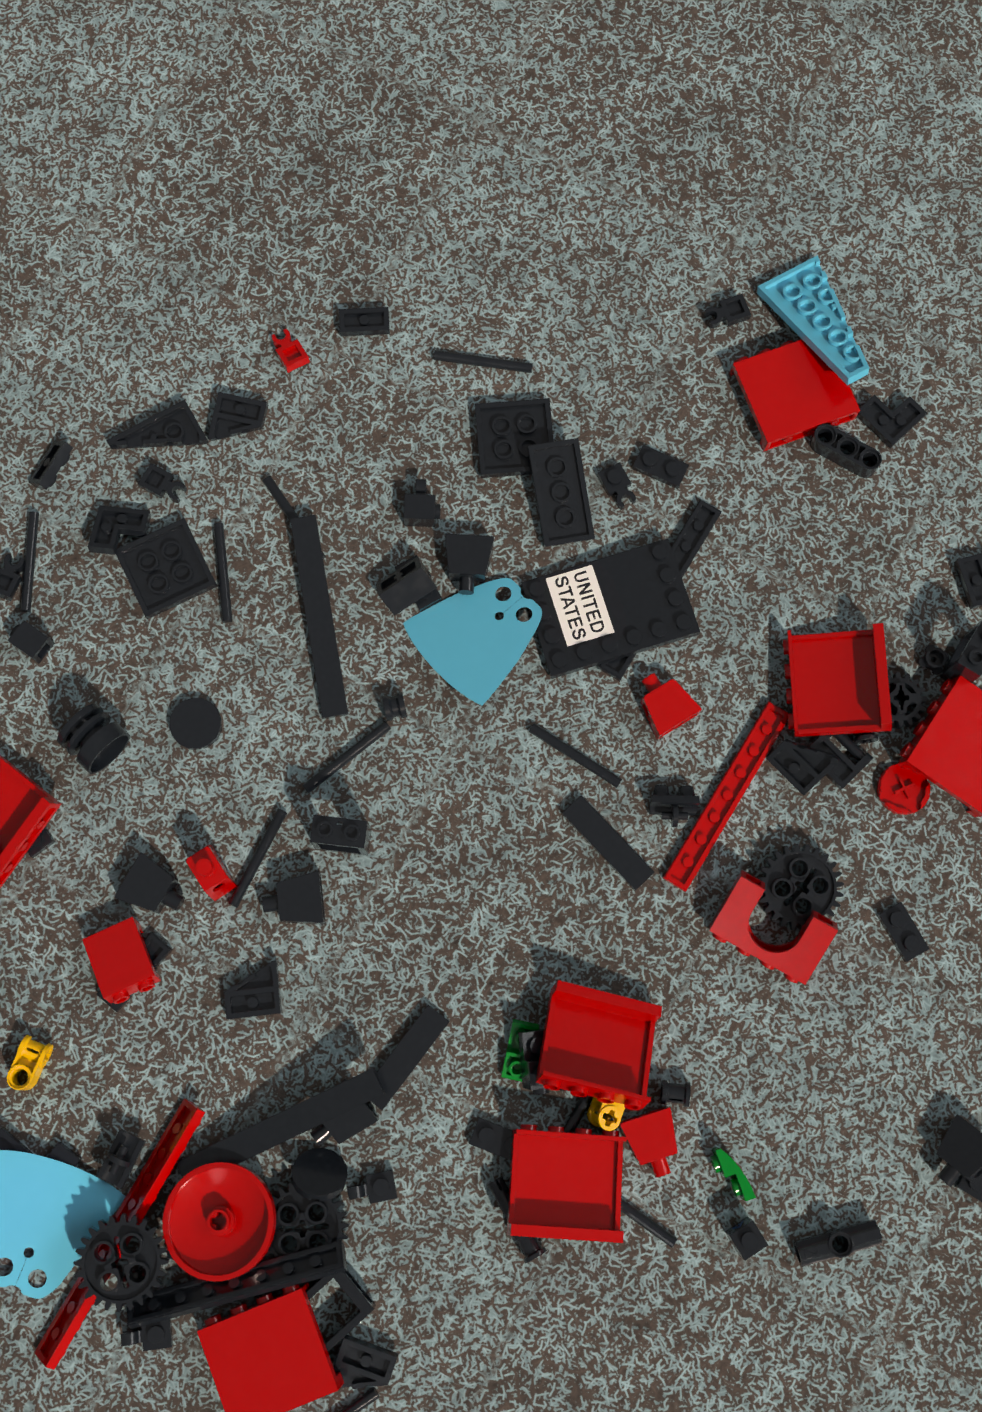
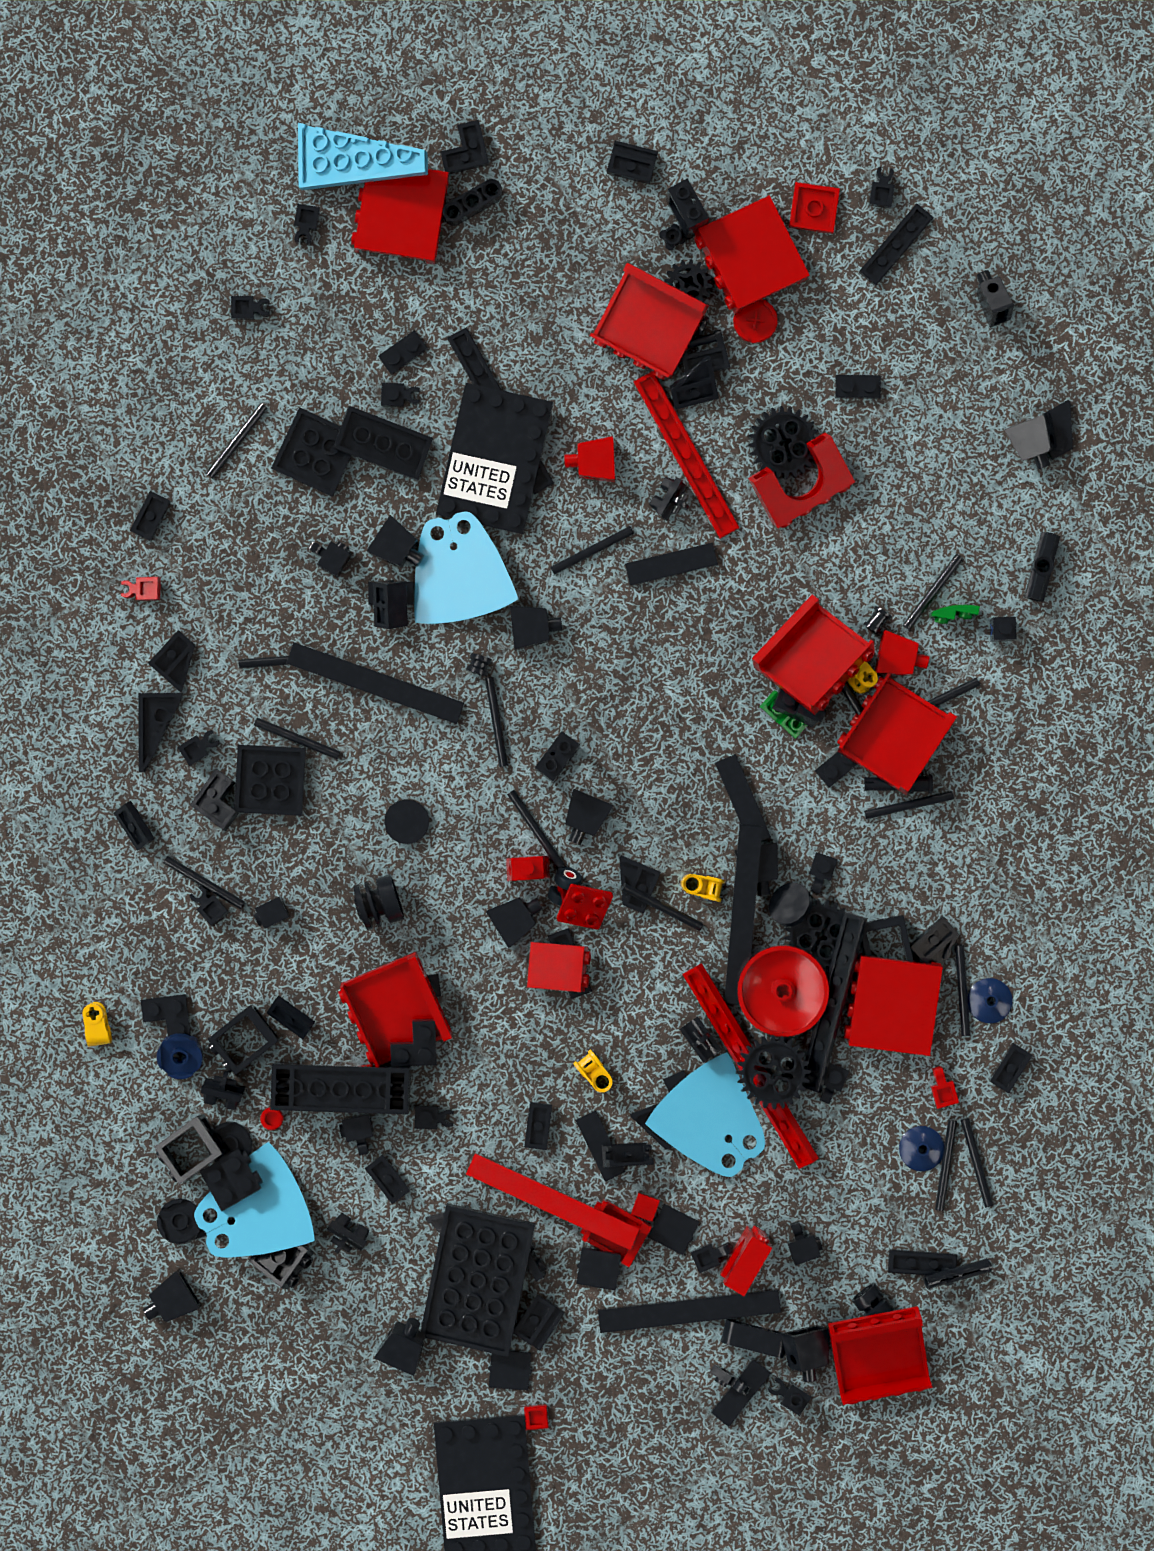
camera: 60 degrees left, 10 degrees up
none -> black plate [231,296,270,320]
none -> black torso [510,606,562,651]
none -> red plate [548,867,613,930]
none -> black bar [621,883,703,931]
none -> yellow piece [681,874,726,902]
none -> black bar [864,791,954,819]
none -> black bar [902,554,963,631]

